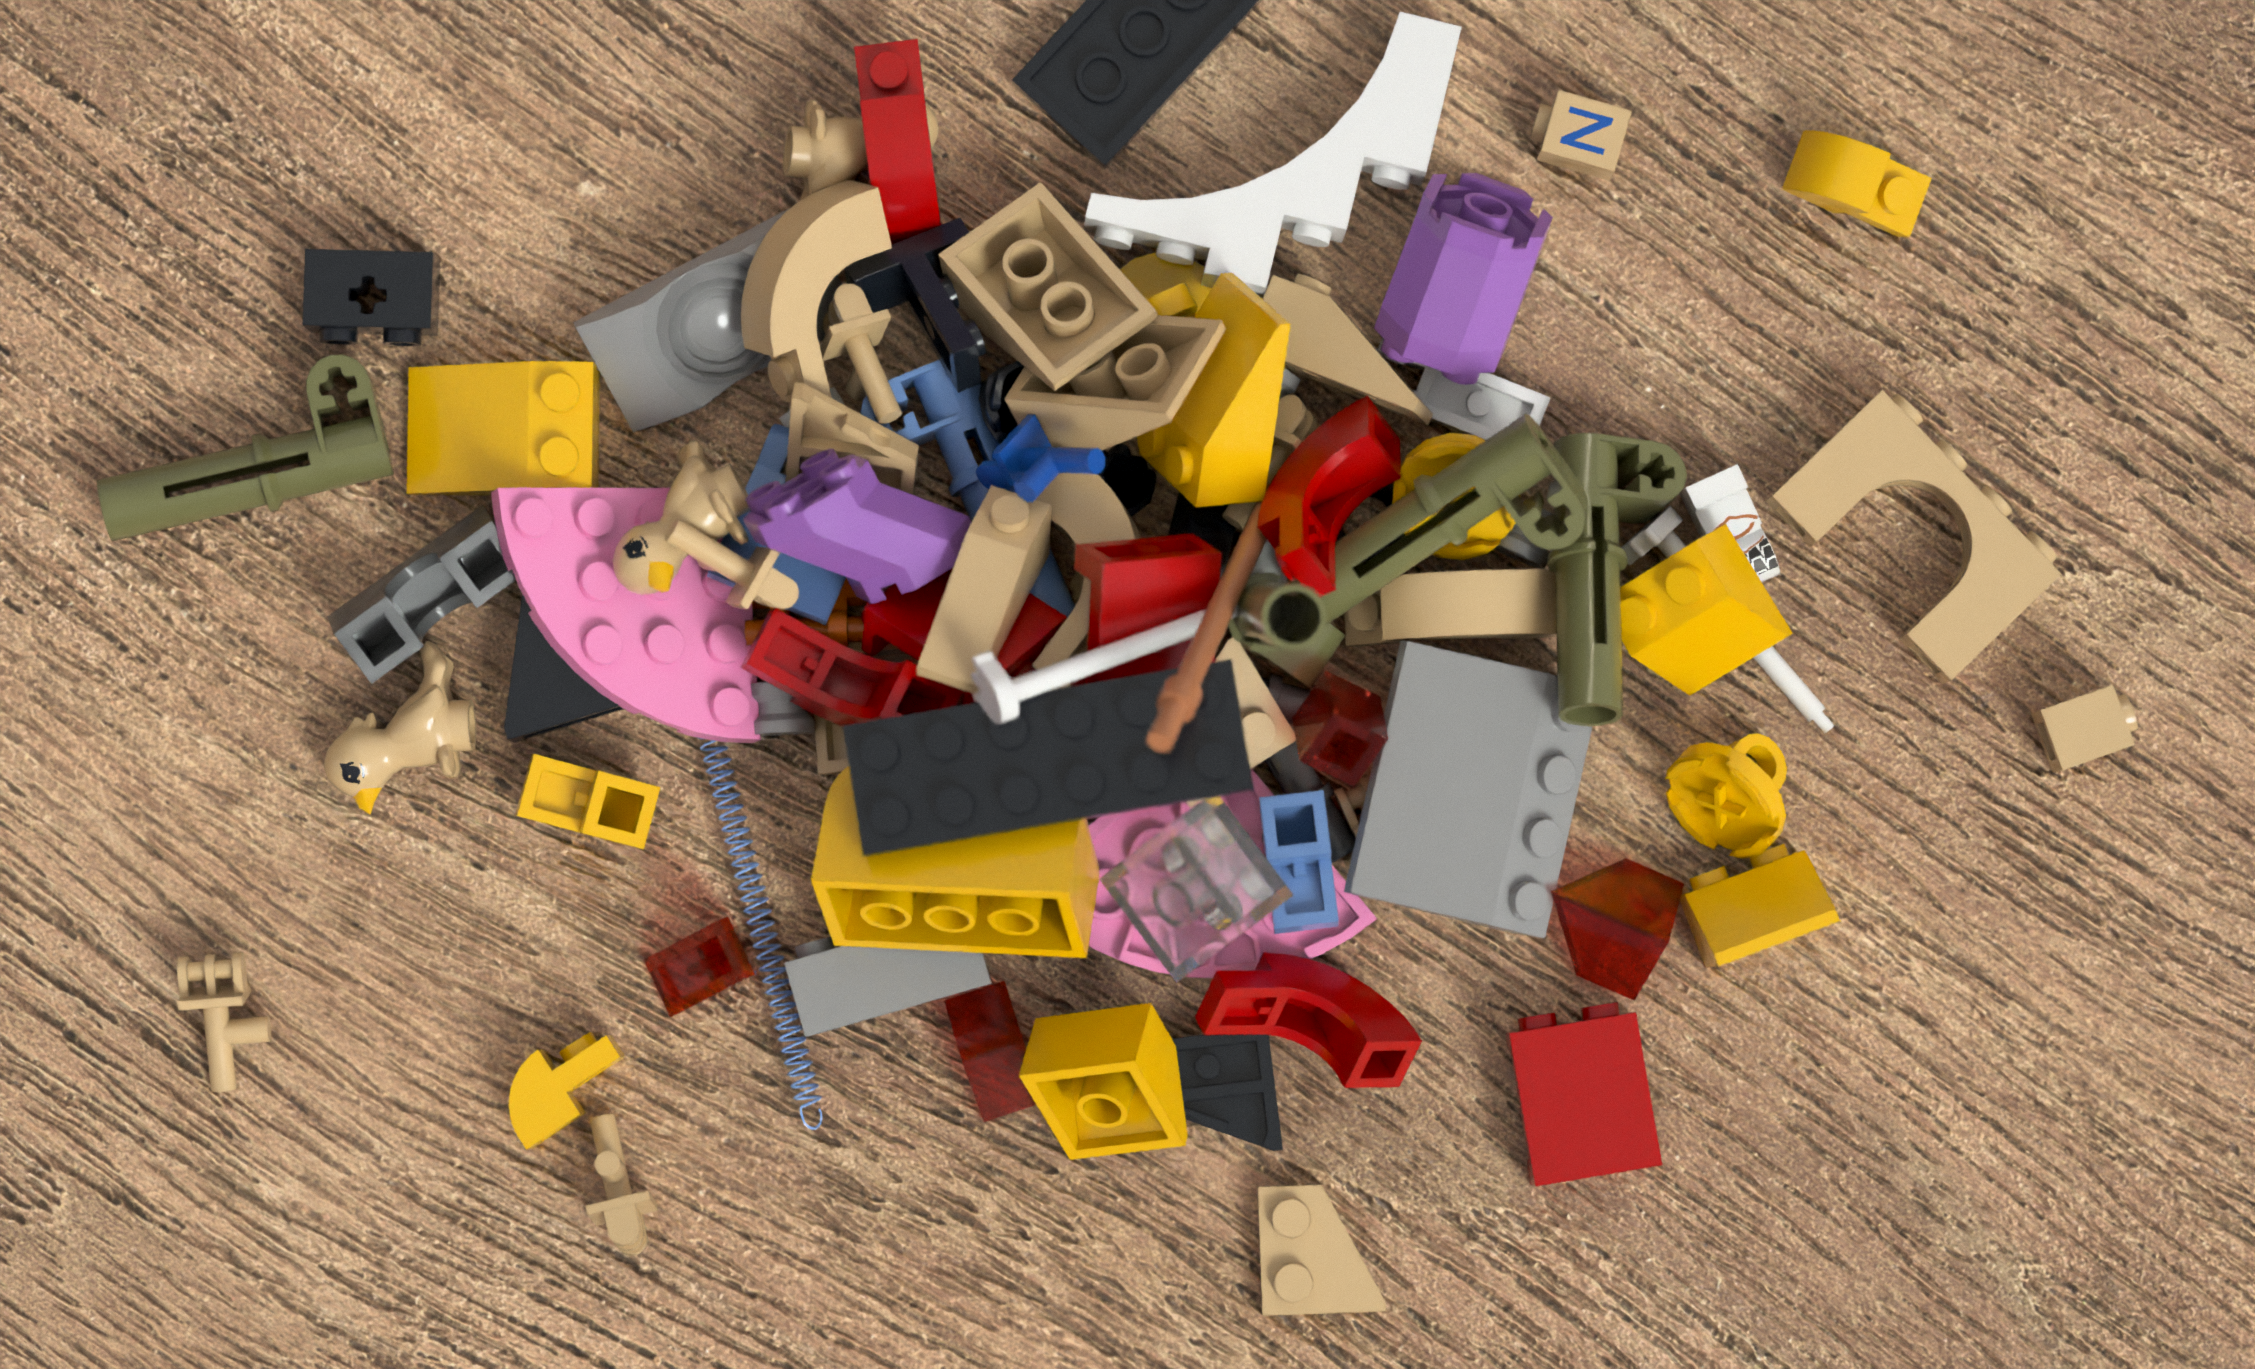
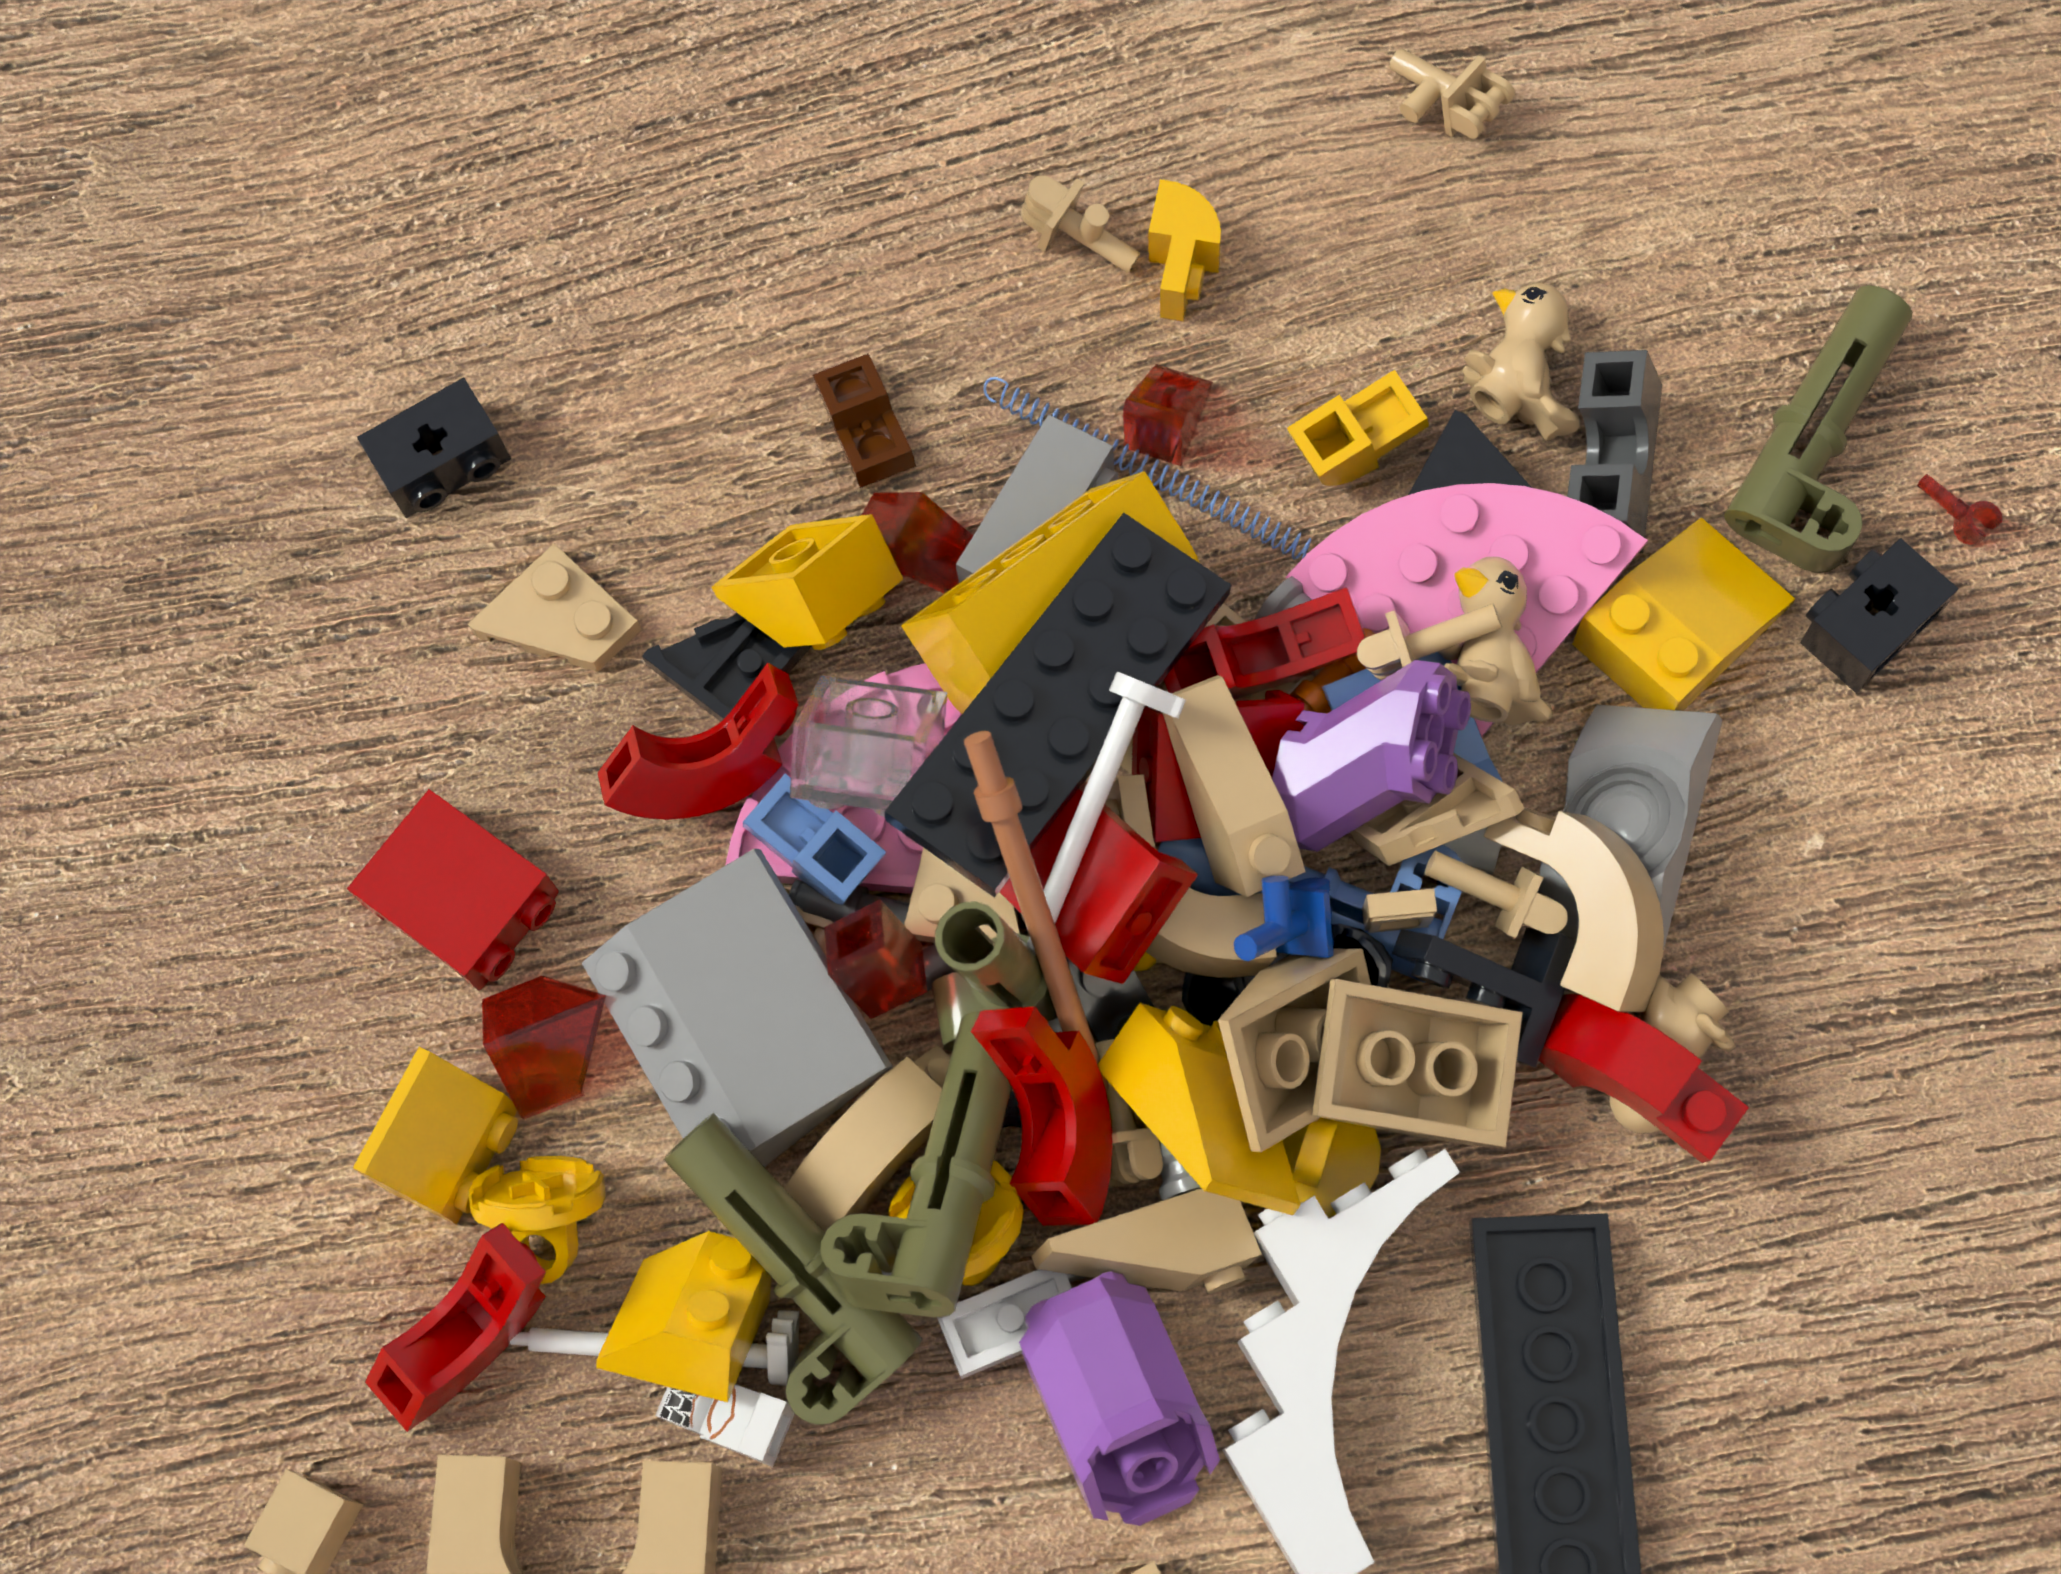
camera: 145 degrees right, 15 degrees down
none -> red arch [365,1223,546,1432]
none -> reddish brown slope [813,353,916,488]
none -> tan tile [1362,888,1437,933]
none -> clear red hand [1917,474,2003,545]

